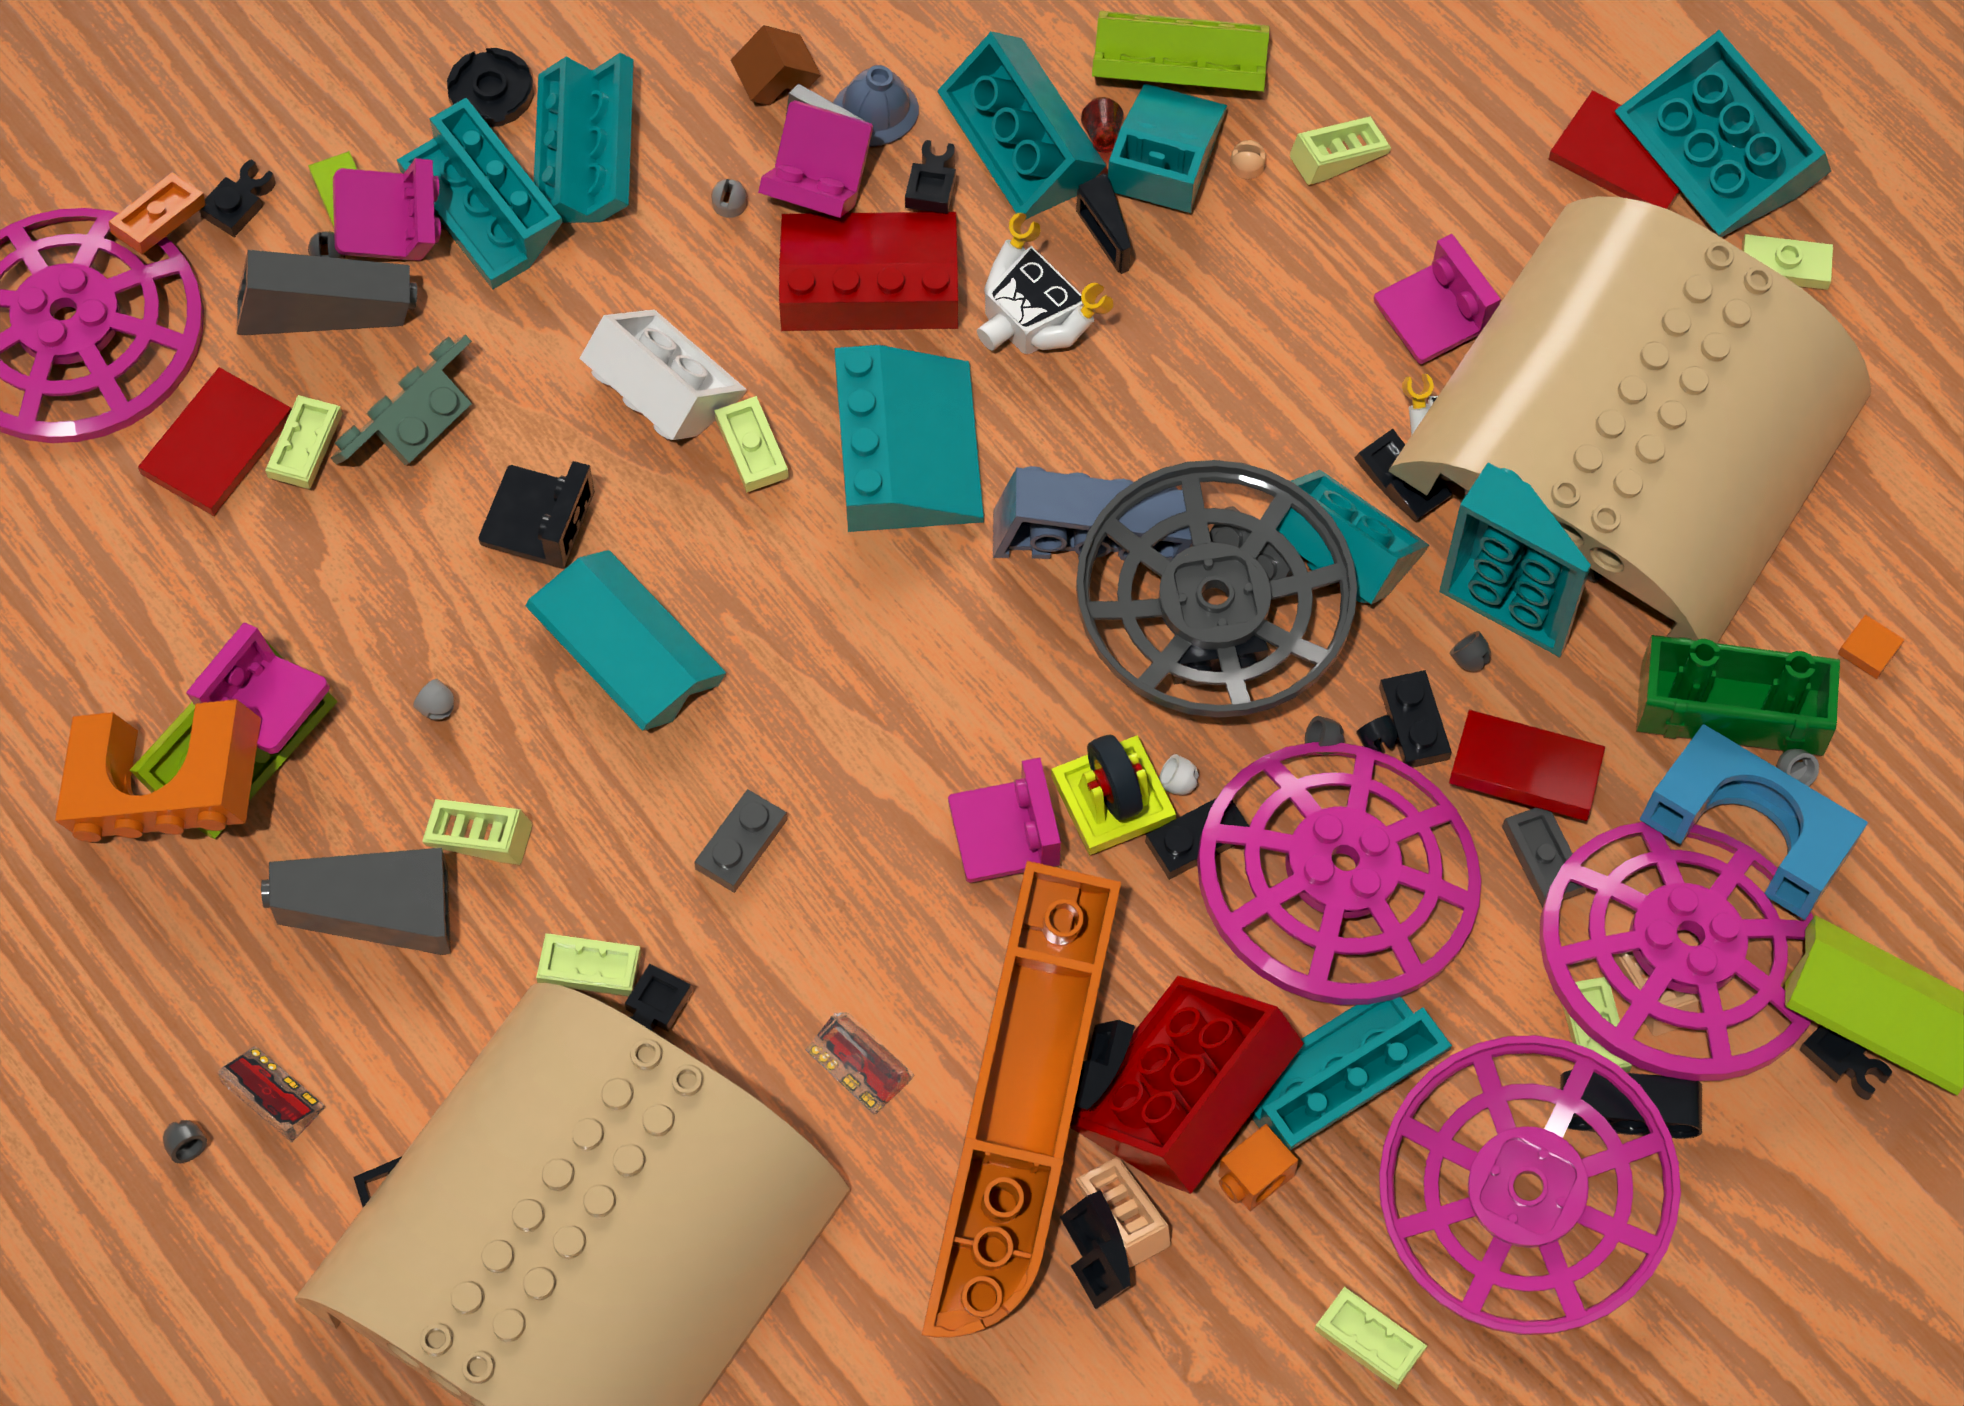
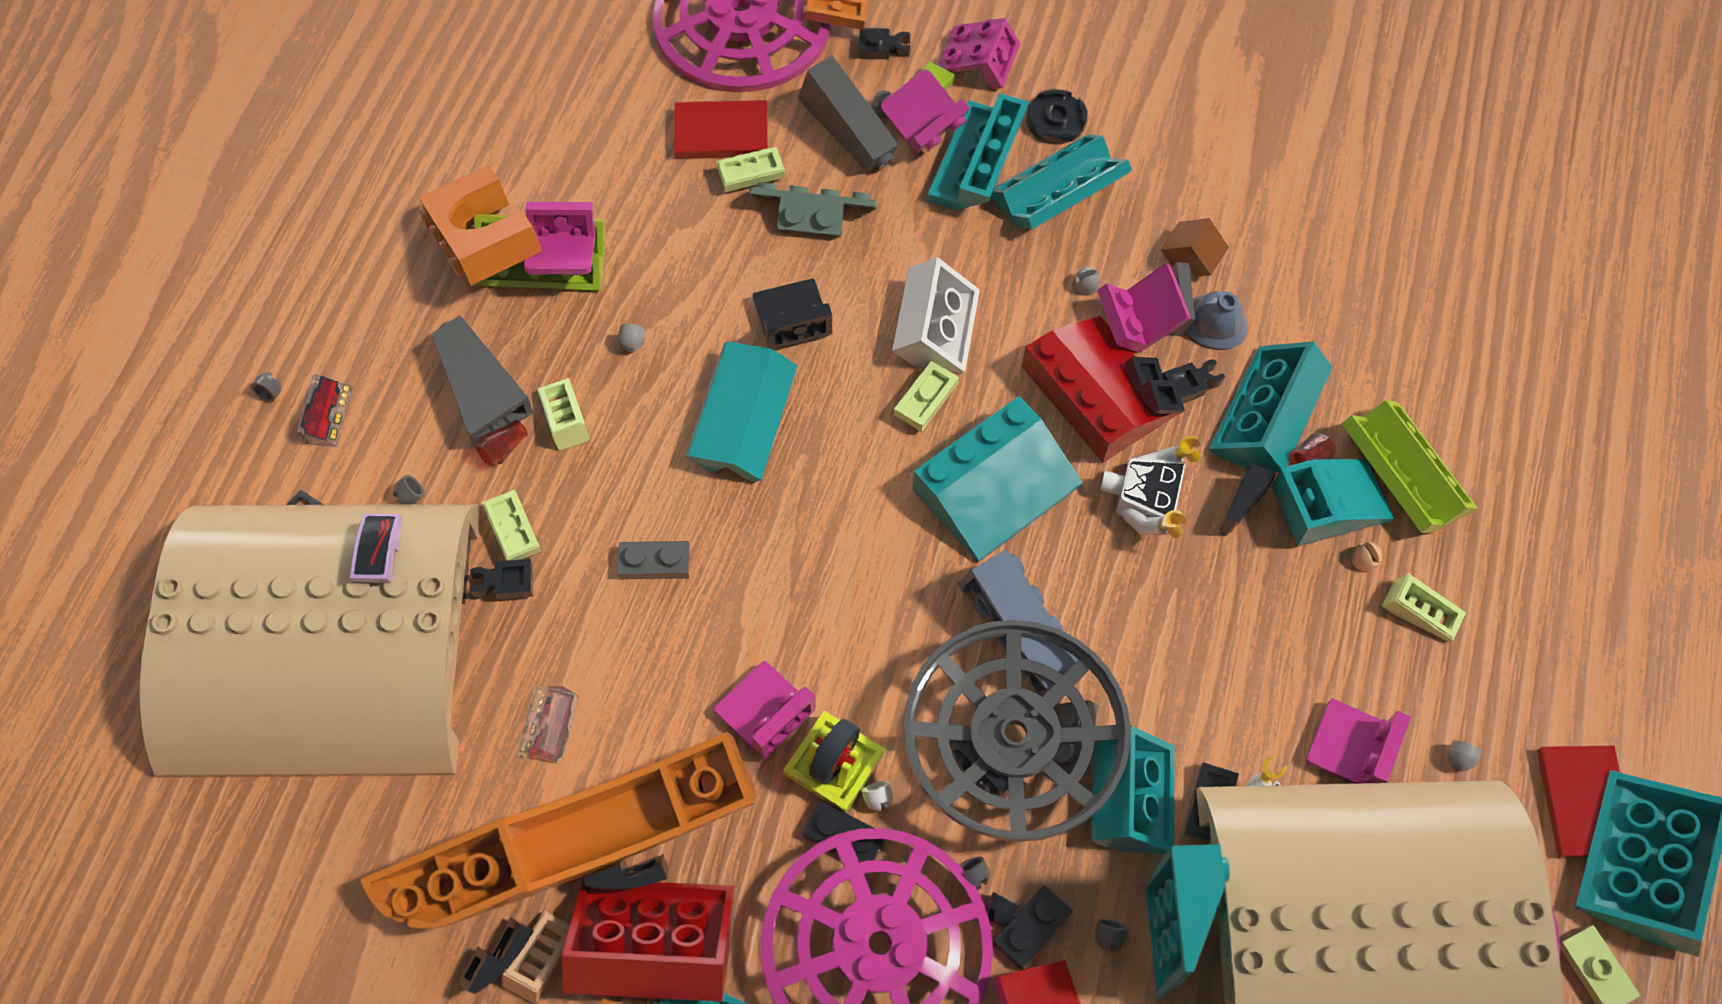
camera: 55 degrees right, 0 degrees up
none -> slope [350,514,402,583]
none -> dark grey hinge [393,475,424,504]
none -> clear red cone [475,420,528,466]
none -> dark pink bracket [938,18,1021,90]
none -> black slope [1124,357,1185,414]
none -> light grey hinge [1449,741,1482,771]

